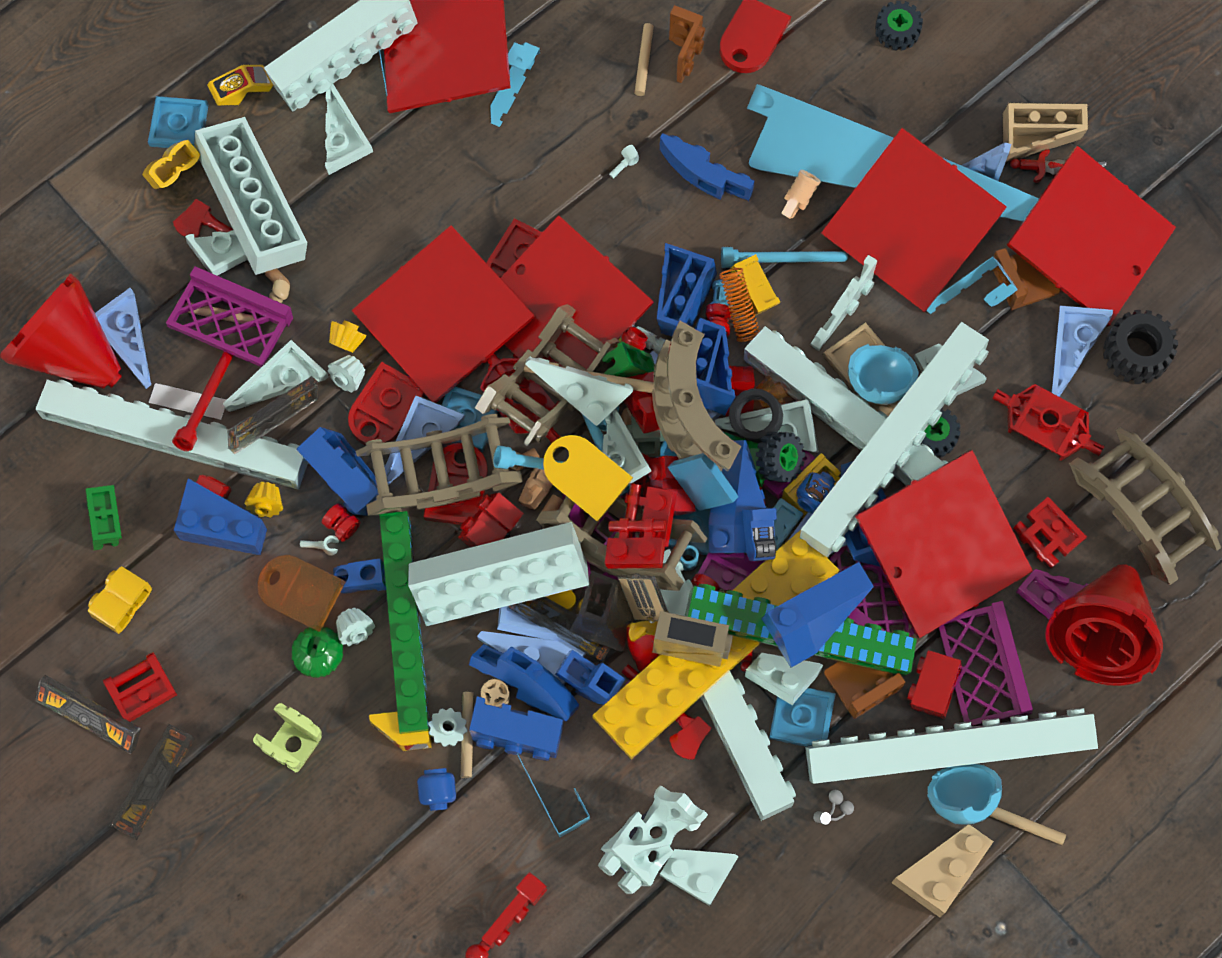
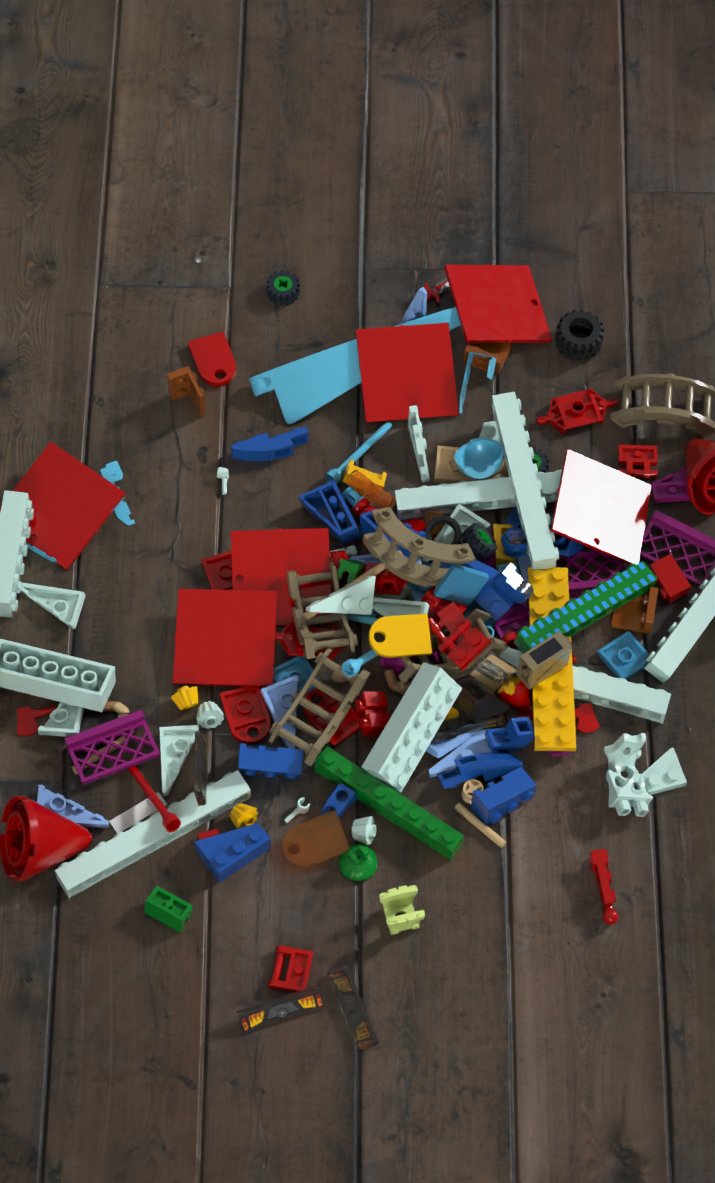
camera: 50 degrees left, 10 degrees down
yellow brick [88,566,152,634] -> none
red wheel [322,503,361,542] -> none
yellow slope [369,712,432,751] -> none
blue head [417,768,456,811] -> none
light aqua piece [428,708,467,747] -> none
medium azure piece [517,753,590,837] -> none
light nougat hinge [519,468,553,510] -> none
tan bar [635,23,654,96] -> none
light aqua wing [745,653,823,705] -> none
blue wedge [761,562,874,668] -> none
light nougat hinge [782,170,821,219] -> none
light grey piece [814,790,854,824] -> none
tan wedge [1003,103,1088,163] -> none
light blue wing [1052,306,1113,397] -> none

